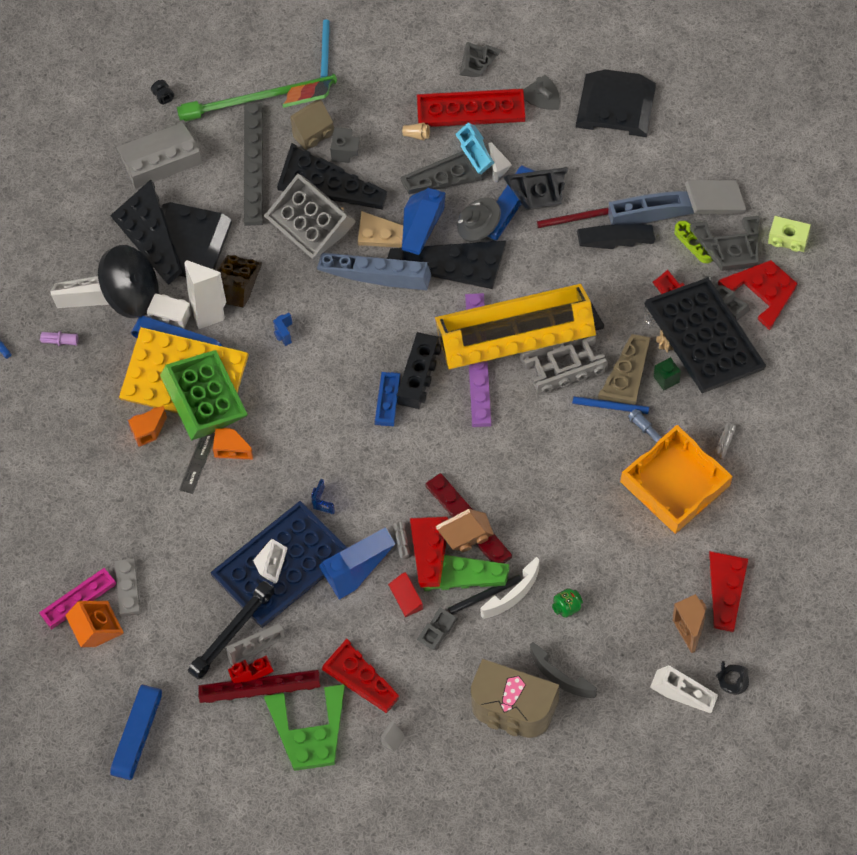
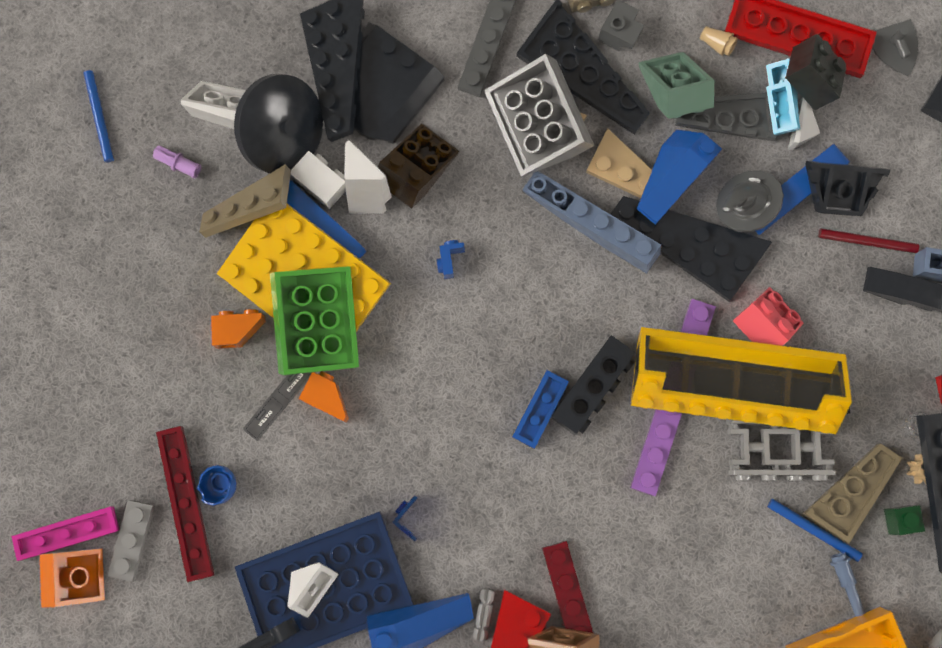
camera: 20 degrees right, 20 degrees up
none -> dark red plate [156,426,215,582]
none -> blue hair [197,465,237,506]
none -> dark tan wing [199,165,291,238]
none -> sand green slope [639,52,715,119]
none -> coral slope [733,287,804,346]
none -> pearl dark grey brick [785,34,846,110]

